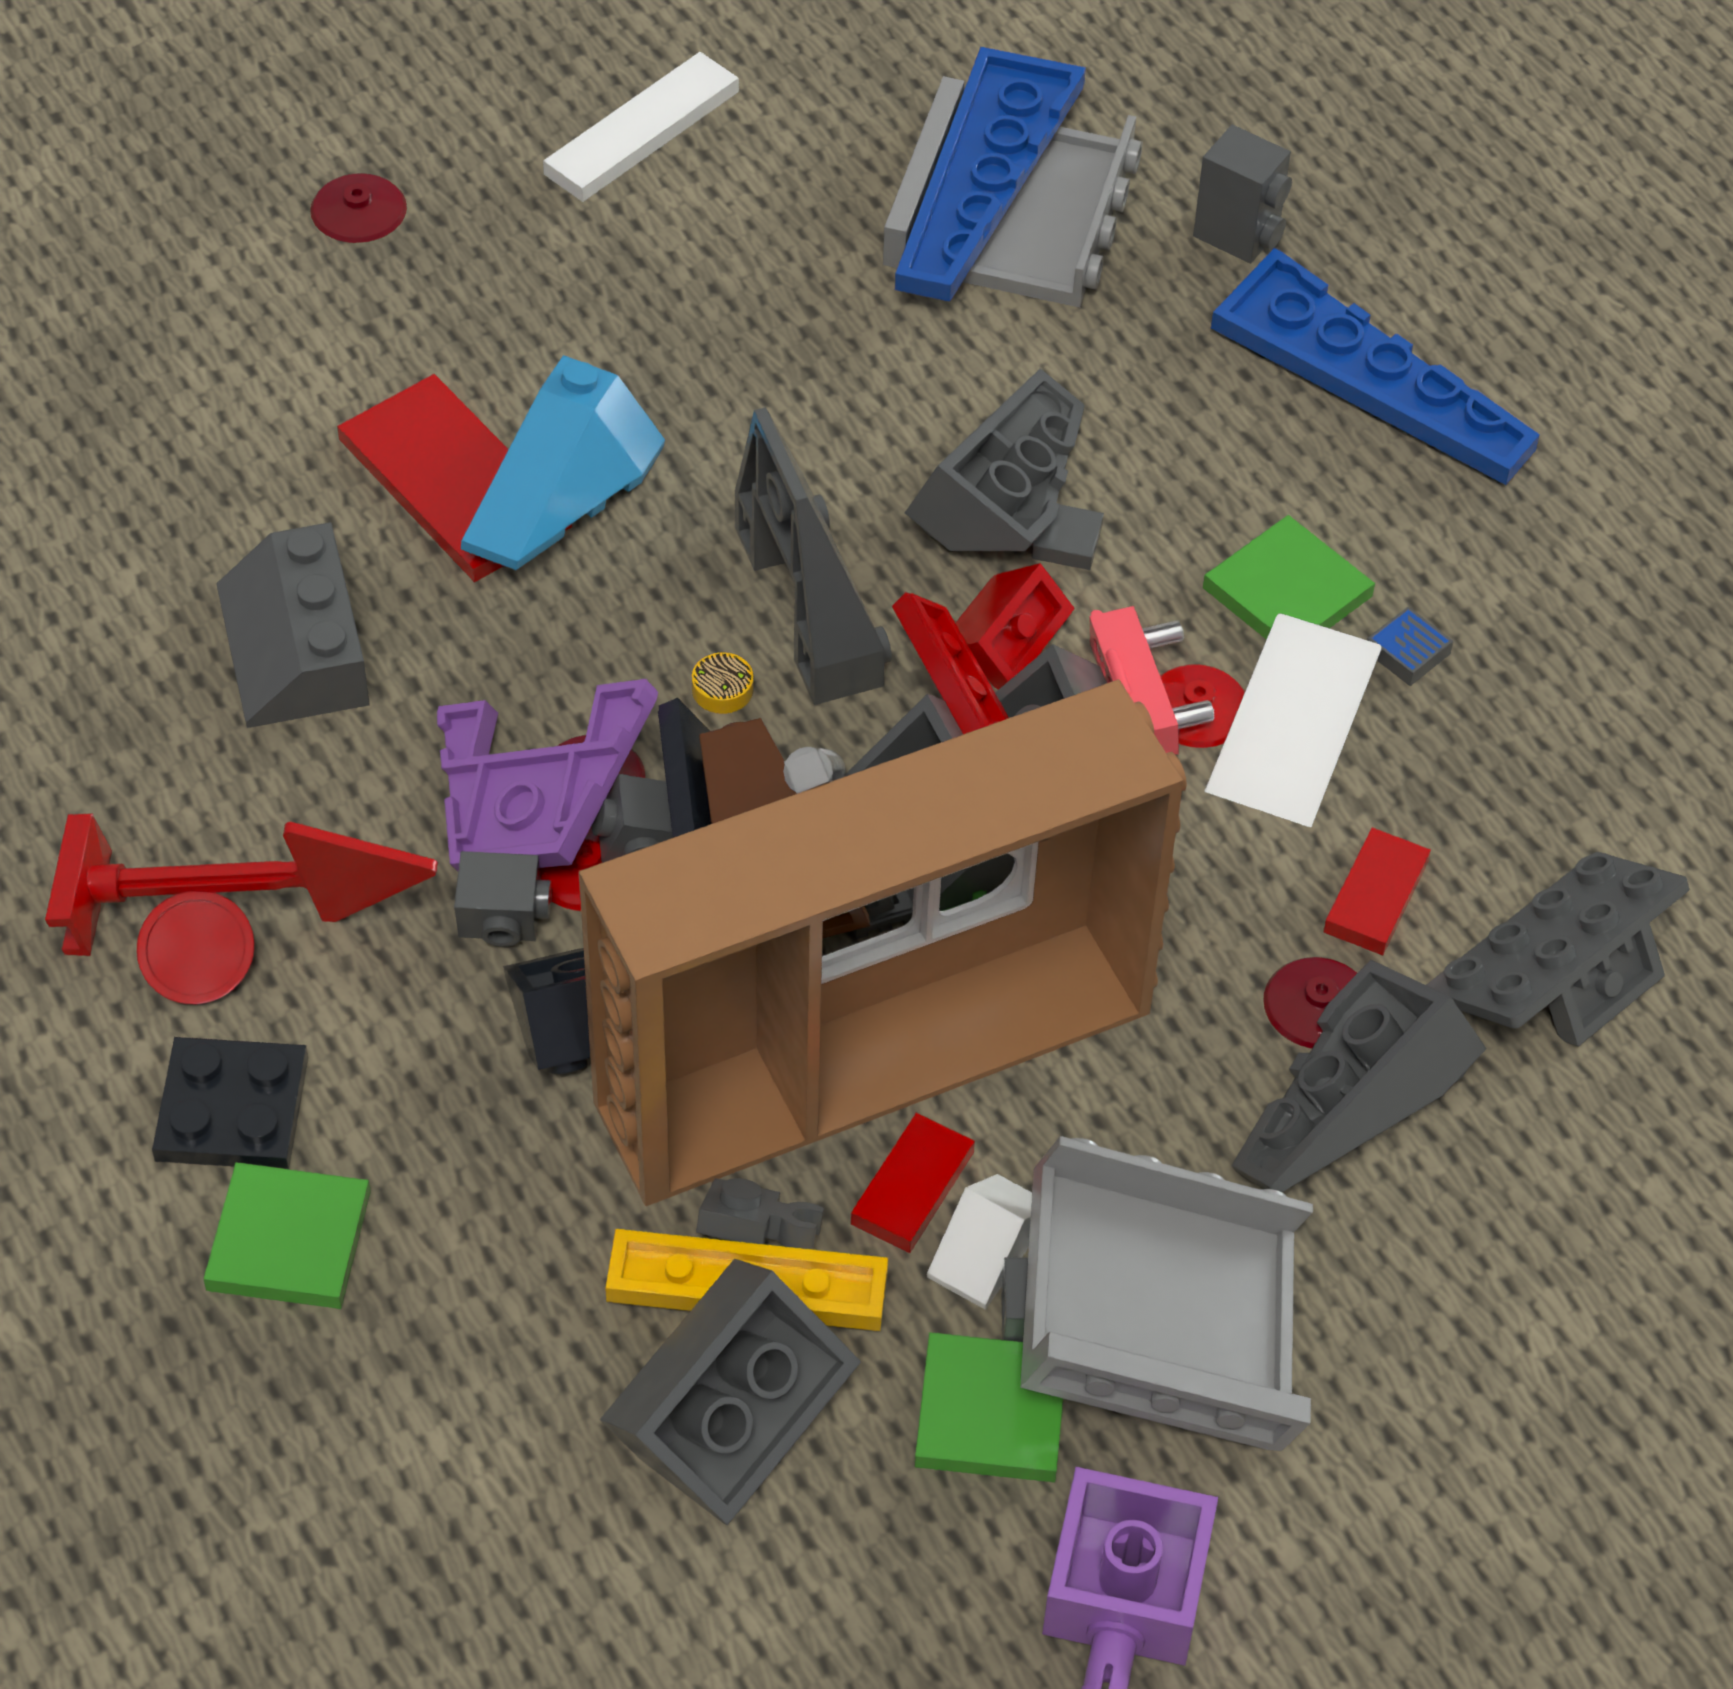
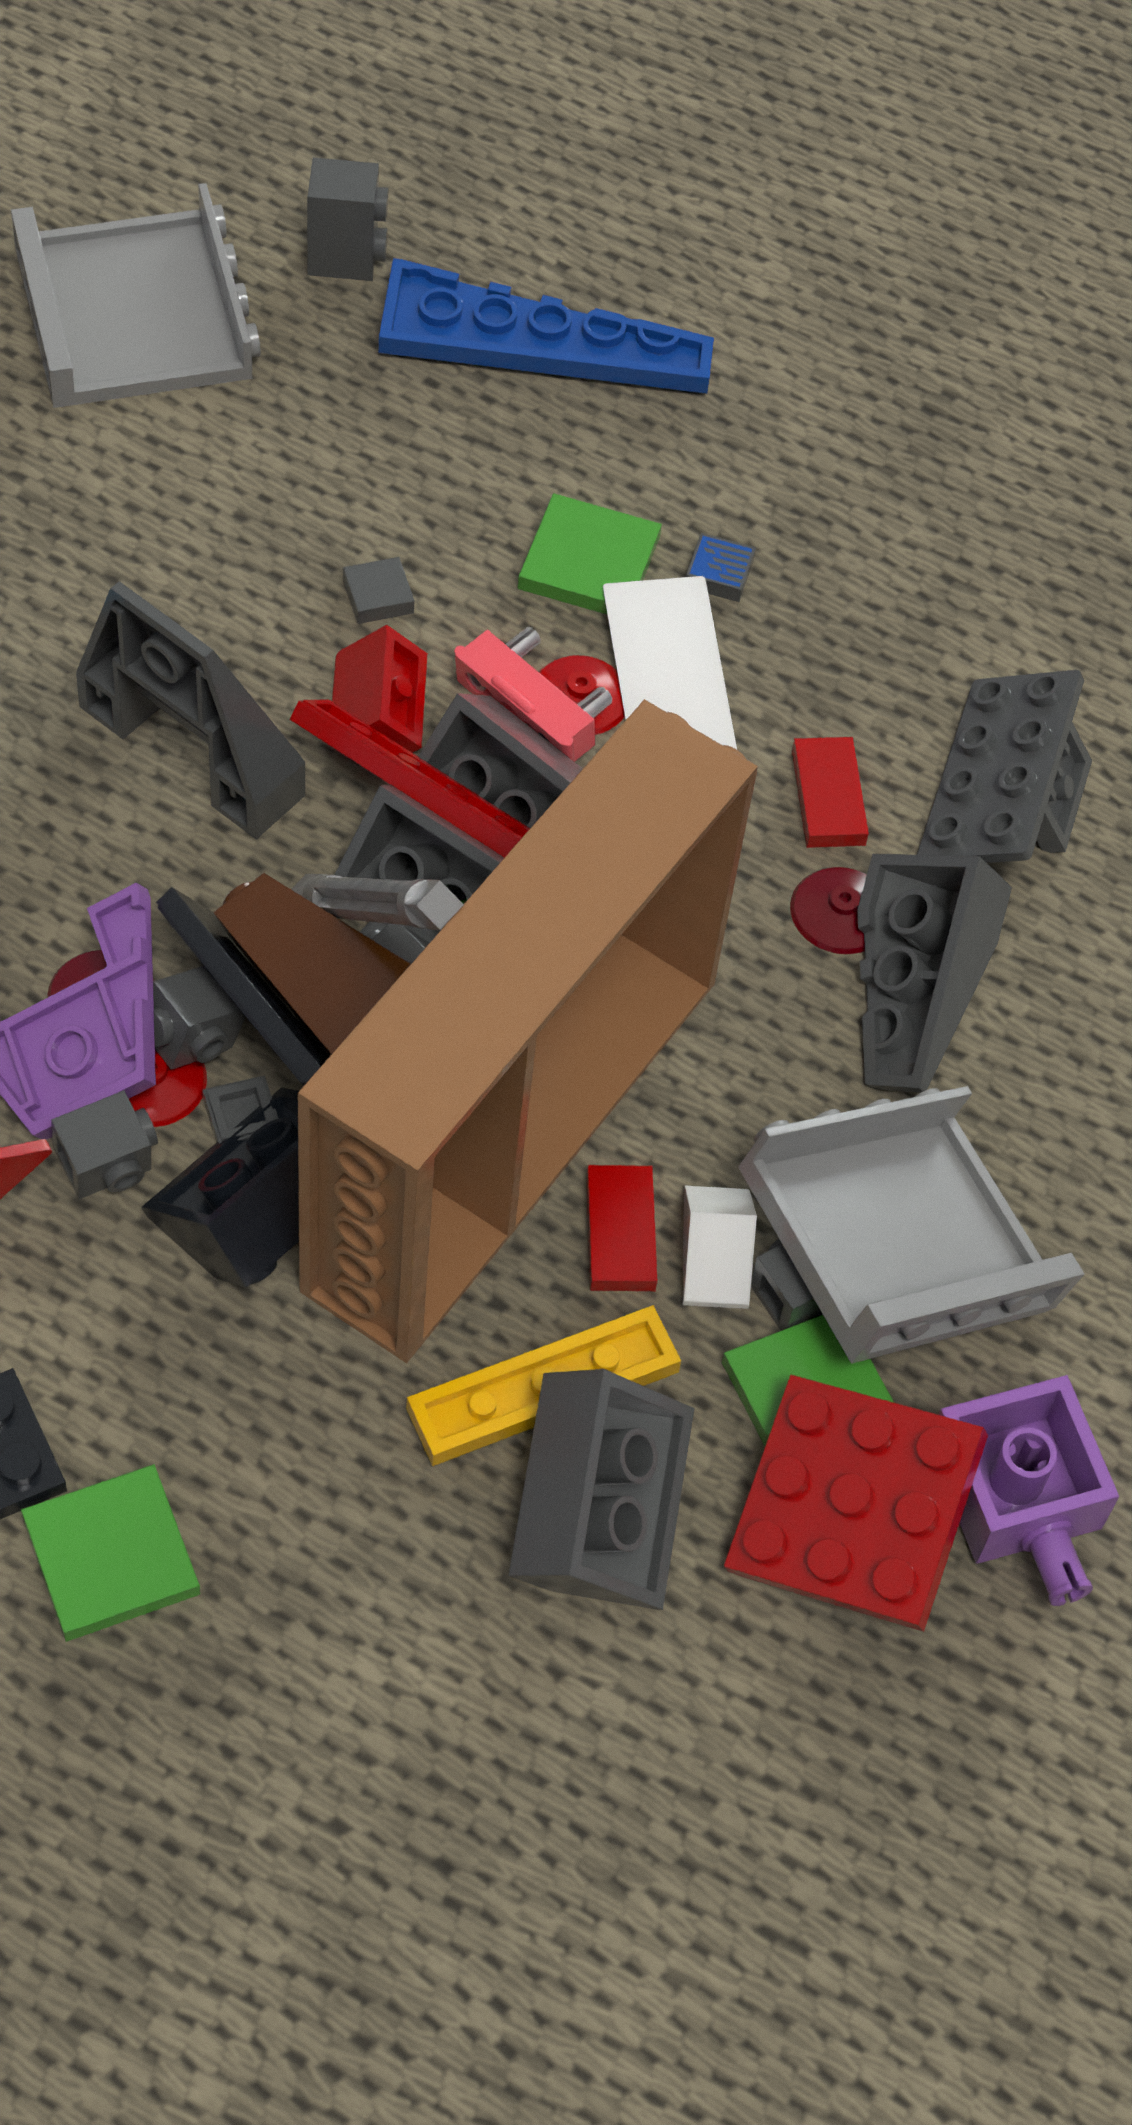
camera: 35 degrees left, 5 degrees up
tile [692,652,753,714] -> none
dark grey plate [696,1178,824,1250] -> none
blue wing [895,47,1086,302] -> none
dark grey wedge [904,368,1085,551] -> none
none -> red plate [724,1374,988,1632]

